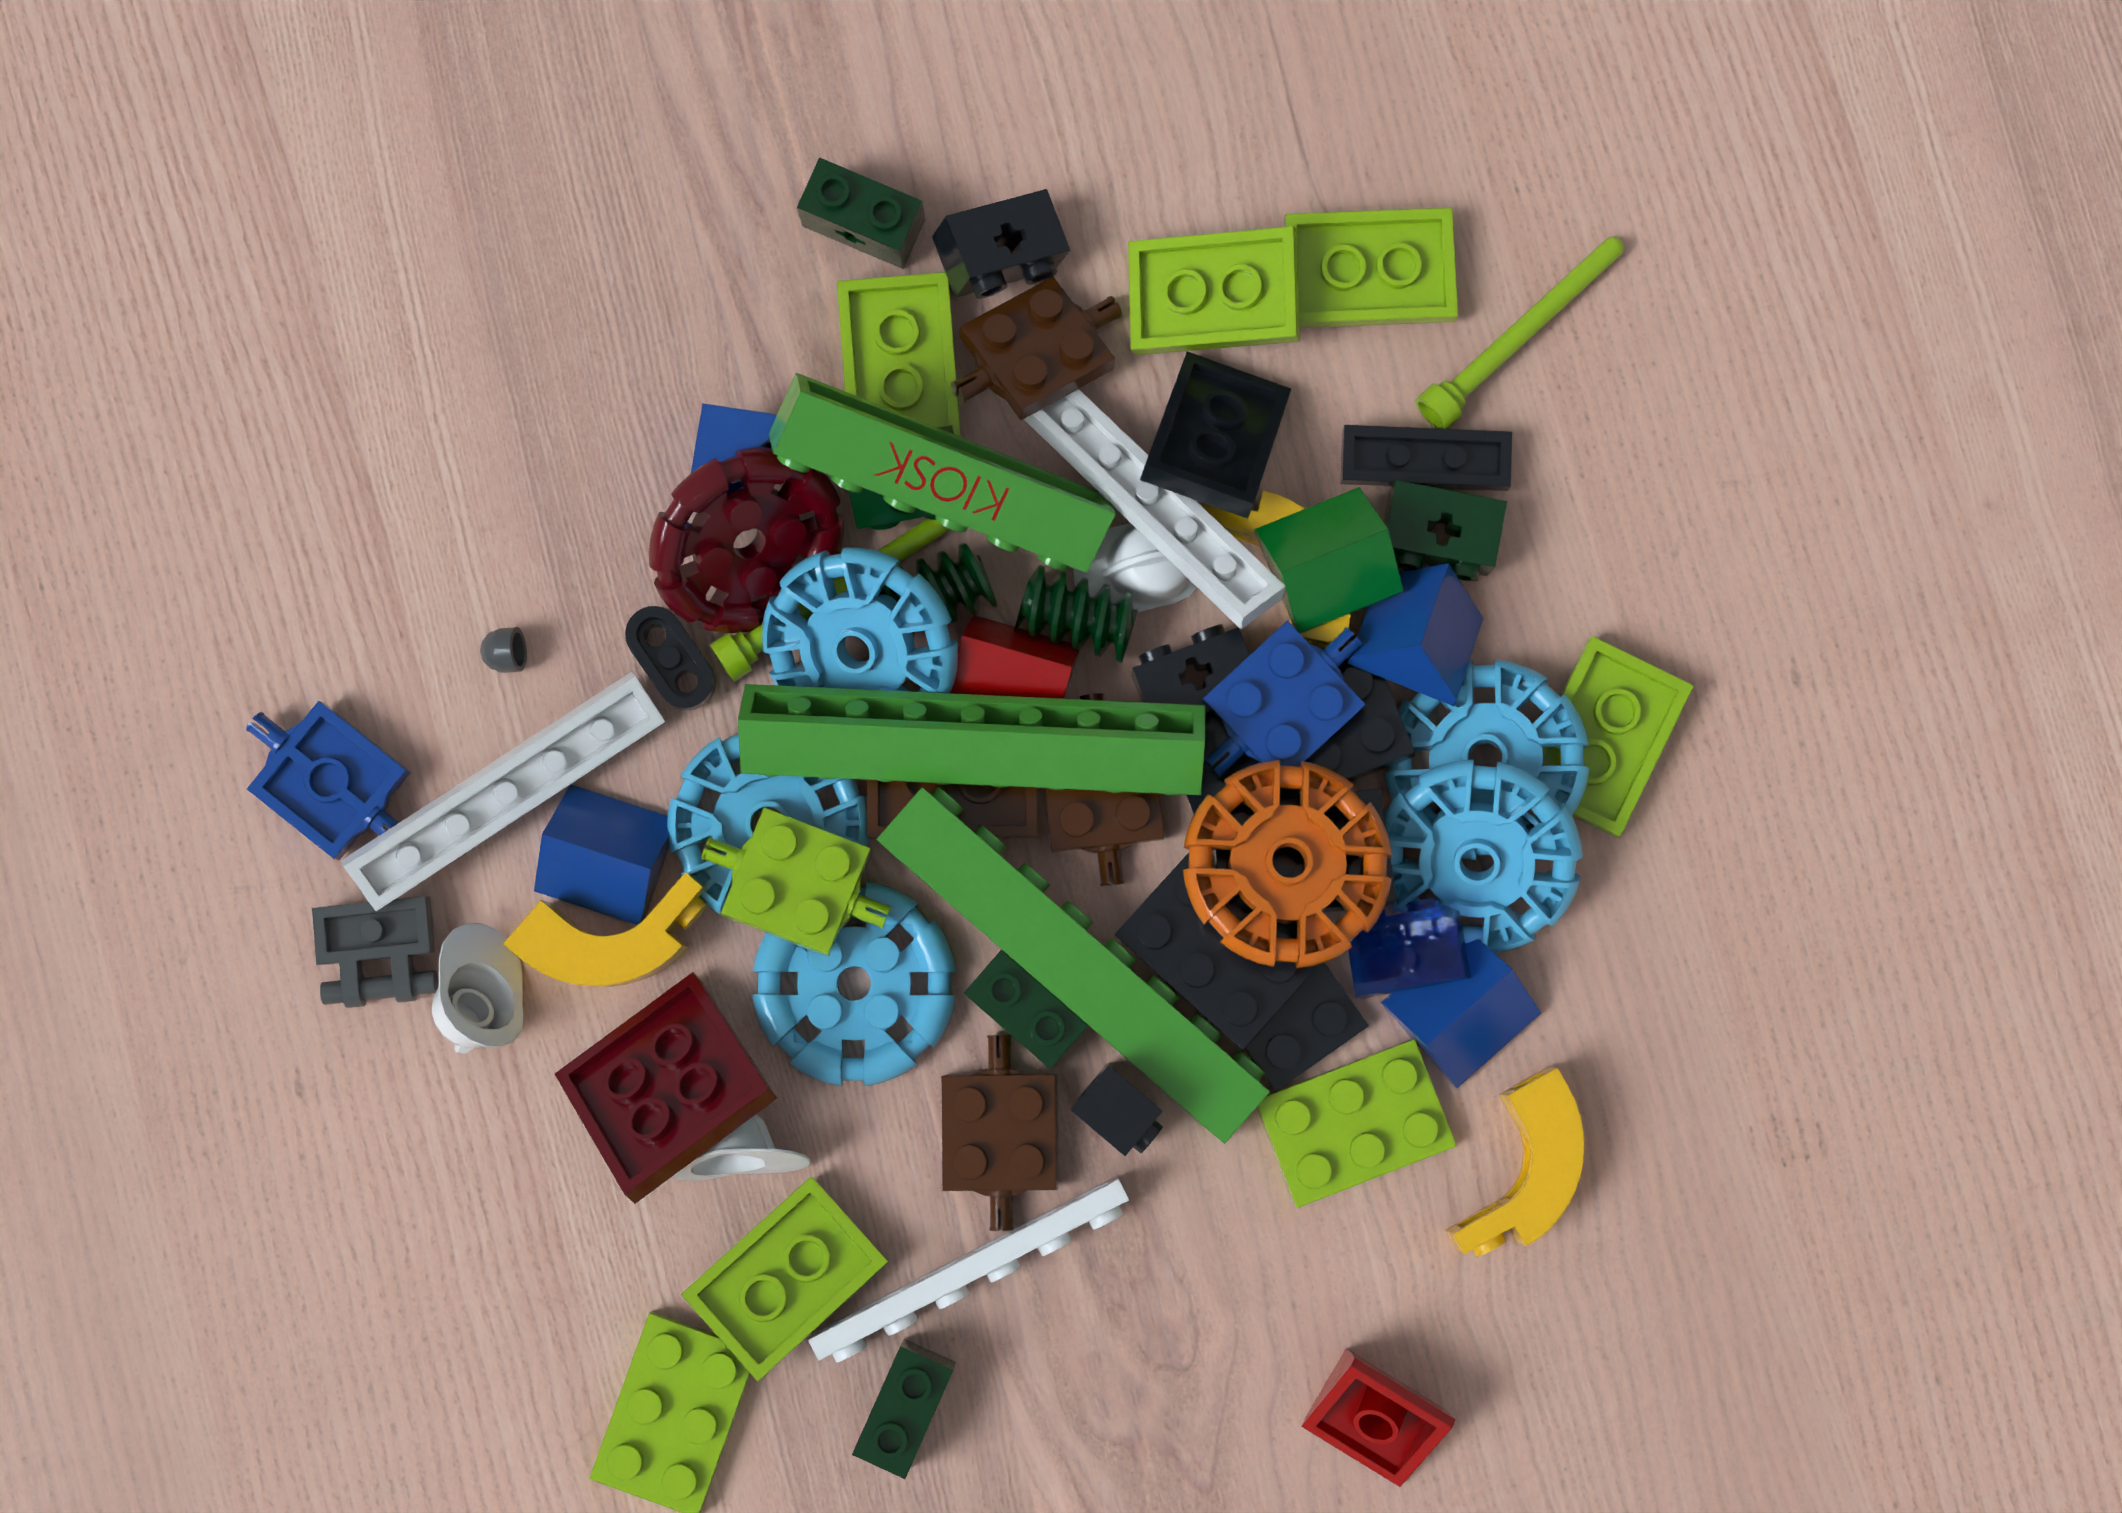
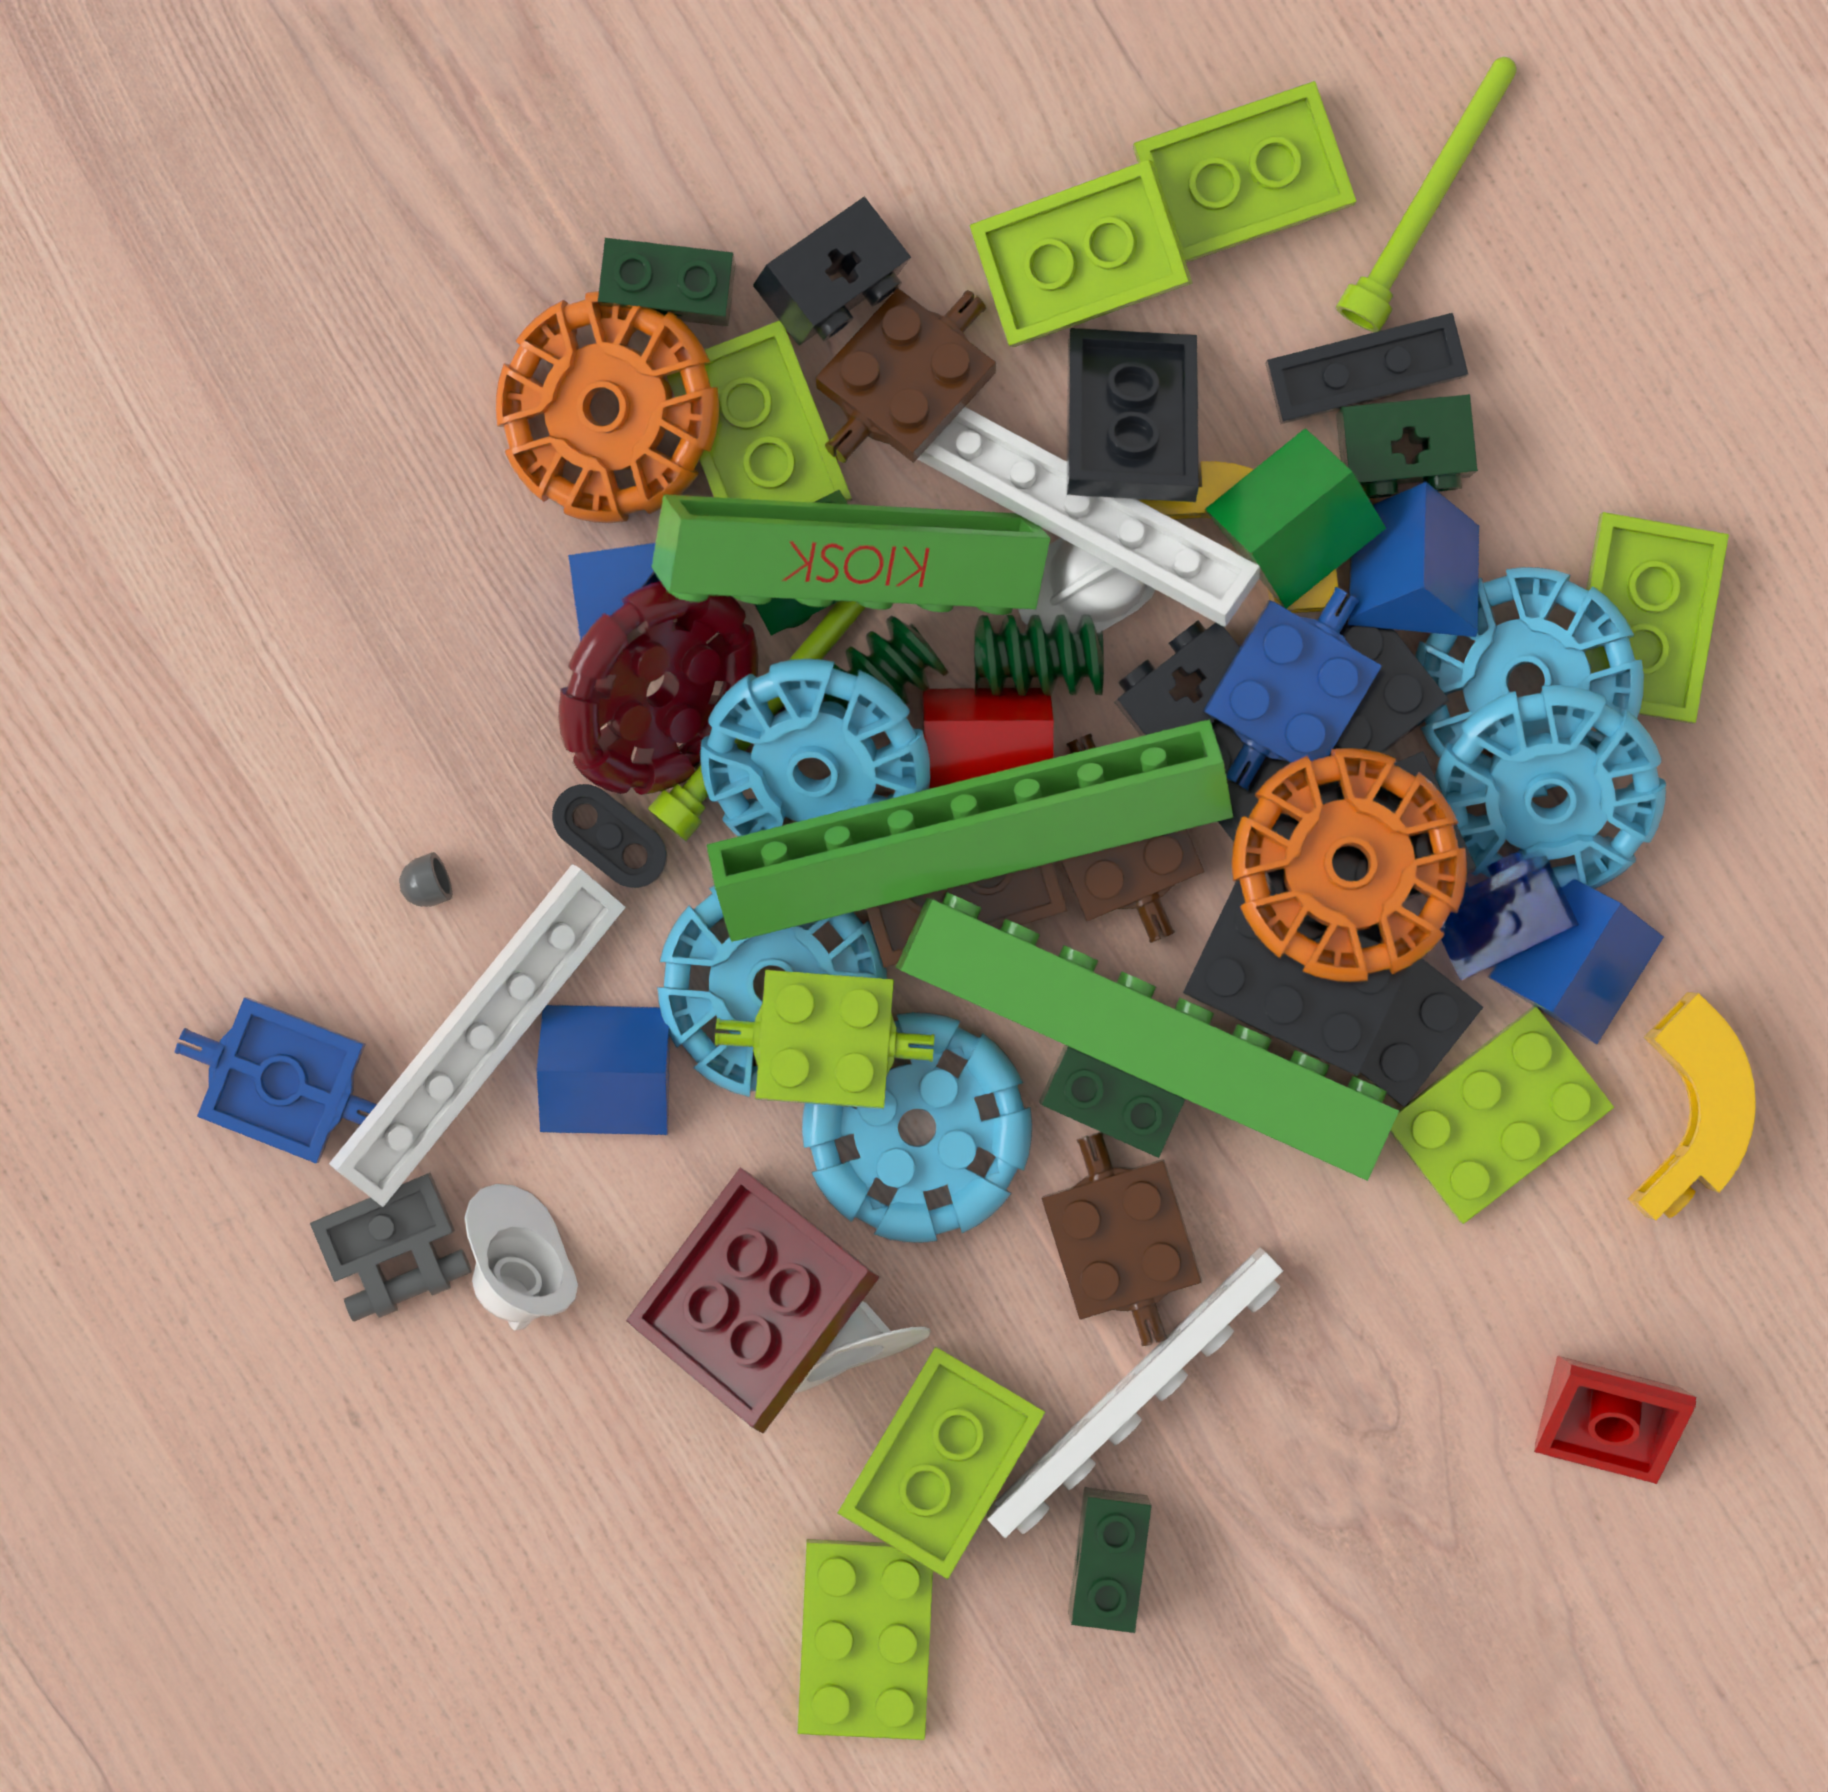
camera: 10 degrees left, 5 degrees up
yellow arch [503,872,707,987] -> none
black brick [1070,1064,1163,1156] -> none
none -> orange plate [496,291,719,523]

